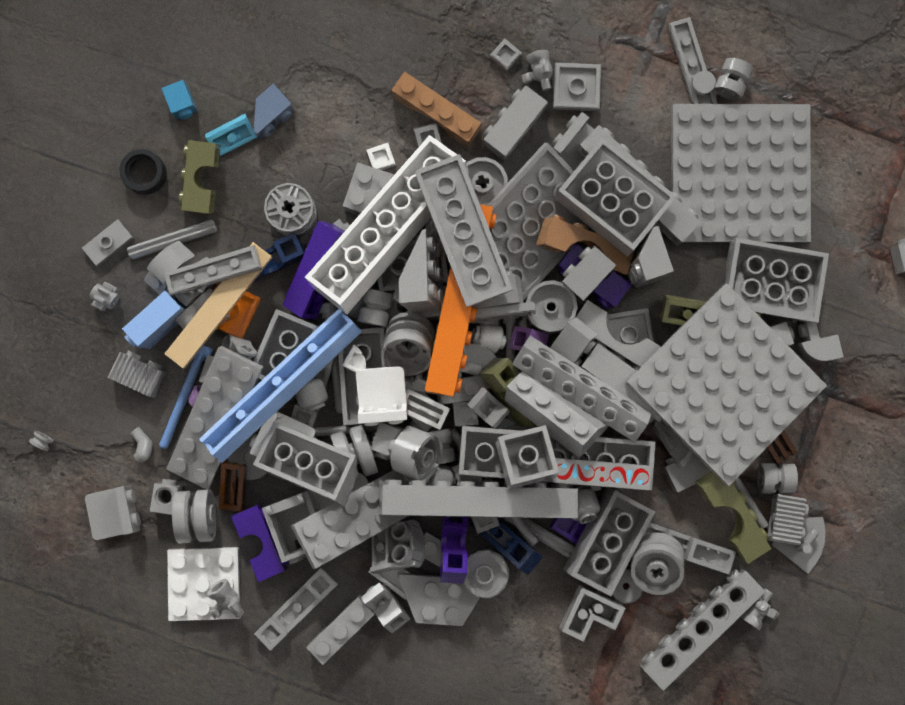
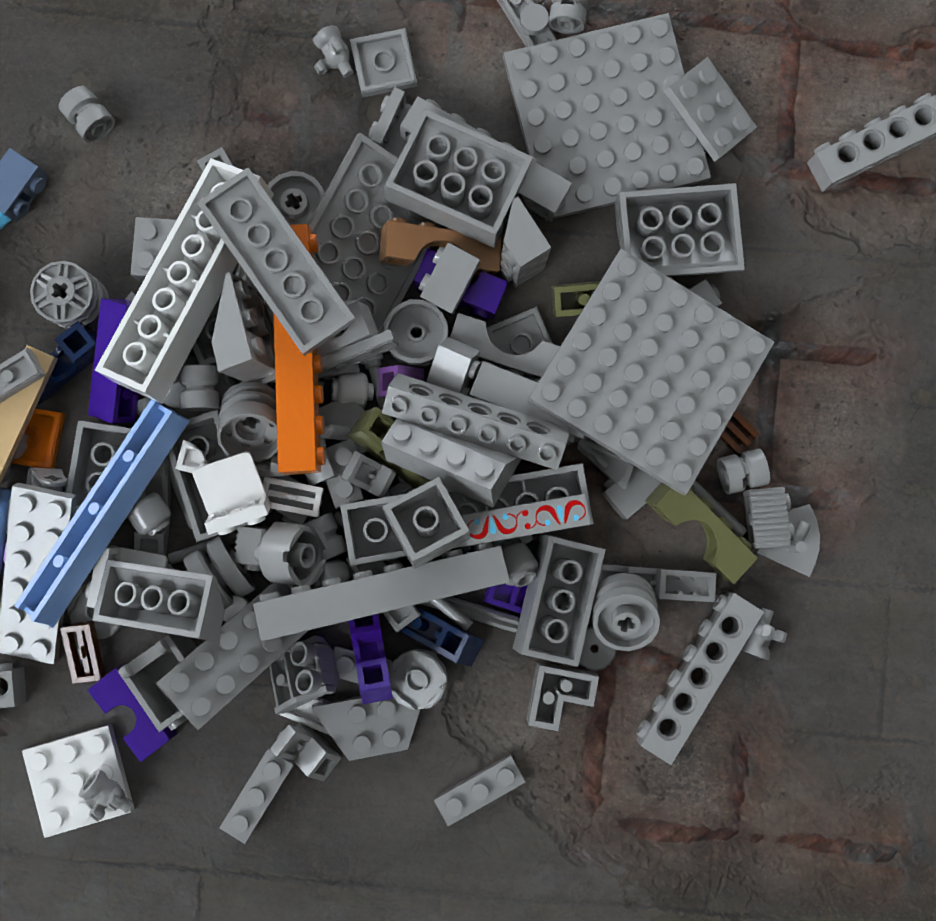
camera: 20 degrees left, 0 degrees up
light grey wheel [172,489,217,544] -> none
light grey slope [254,568,338,651] -> none
white tile [367,143,396,170] -> none
medium nougat arch [392,72,481,148] -> none
light grey brick [483,85,548,161] -> none
light grey tile [490,38,522,72] -> none
light grey brick [795,320,844,362] -> none
none -> light grey wheel [59,85,115,143]
none -> light grey plate [434,754,525,826]
none -> light grey plate [664,57,757,162]

